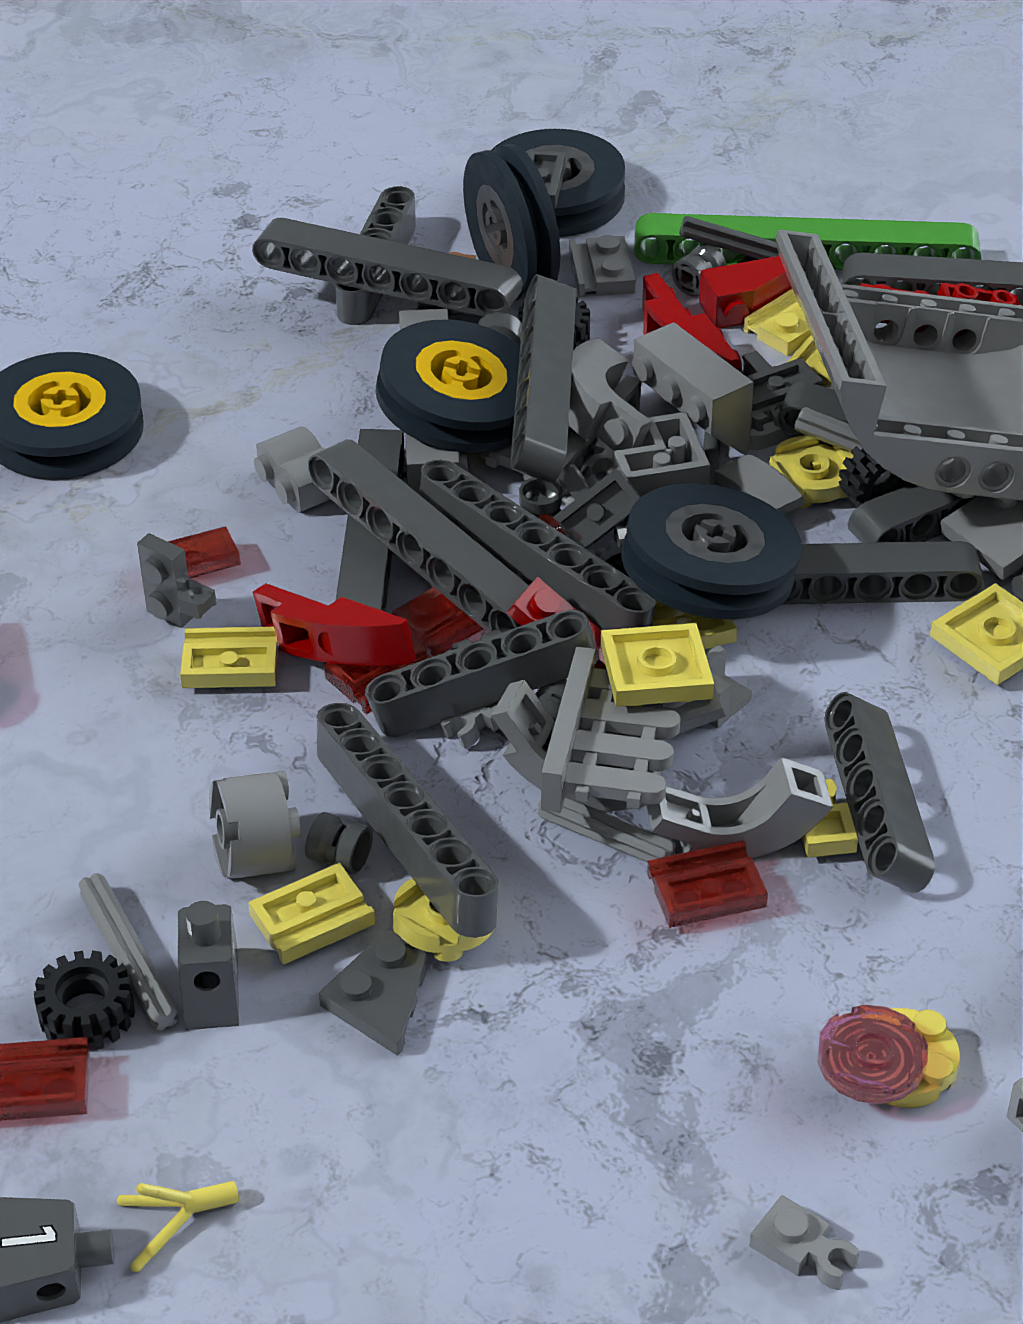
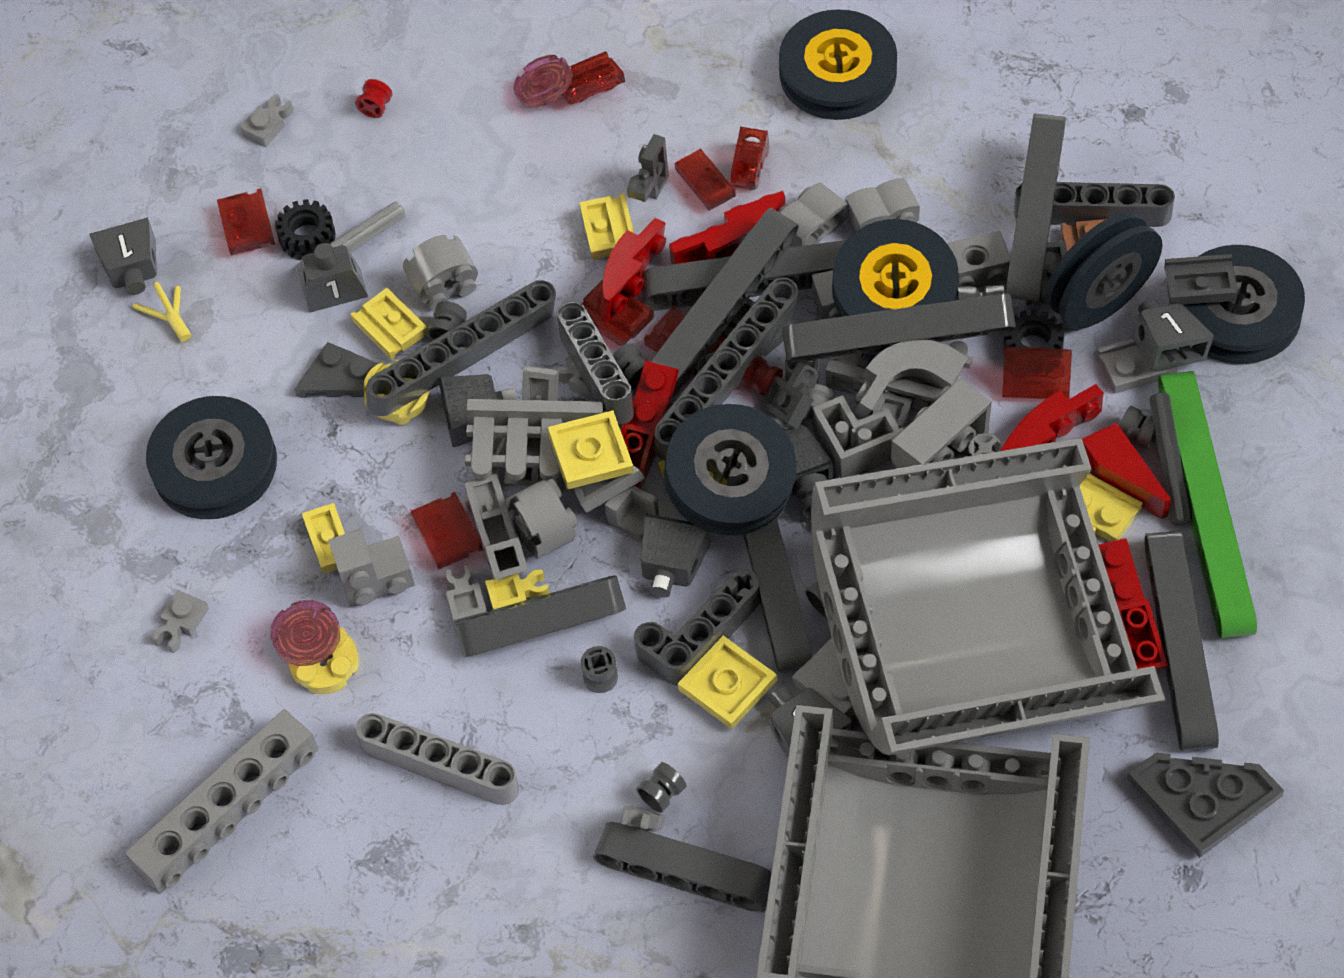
camera: 85 degrees right, 15 degrees up
none -> black wheel [146,396,277,519]
none -> light yellow plate [302,503,345,574]
none -> light grey brick [328,529,415,607]
none -> dark grey torso [438,374,517,447]
none -> light grey plate [445,564,487,622]
none -> light grey brick [506,479,578,559]
none -> dark grey wheel [581,646,618,693]
none -> dark grey beam [634,569,760,685]
none -> dark grey torso [641,513,711,598]
none -> red slope [669,190,786,265]
none -> clear red leg [730,126,770,189]
none -> light grey brick [845,178,920,231]
none -> clear red plate [1002,347,1072,399]
none -> dark grey torso [1133,299,1214,372]

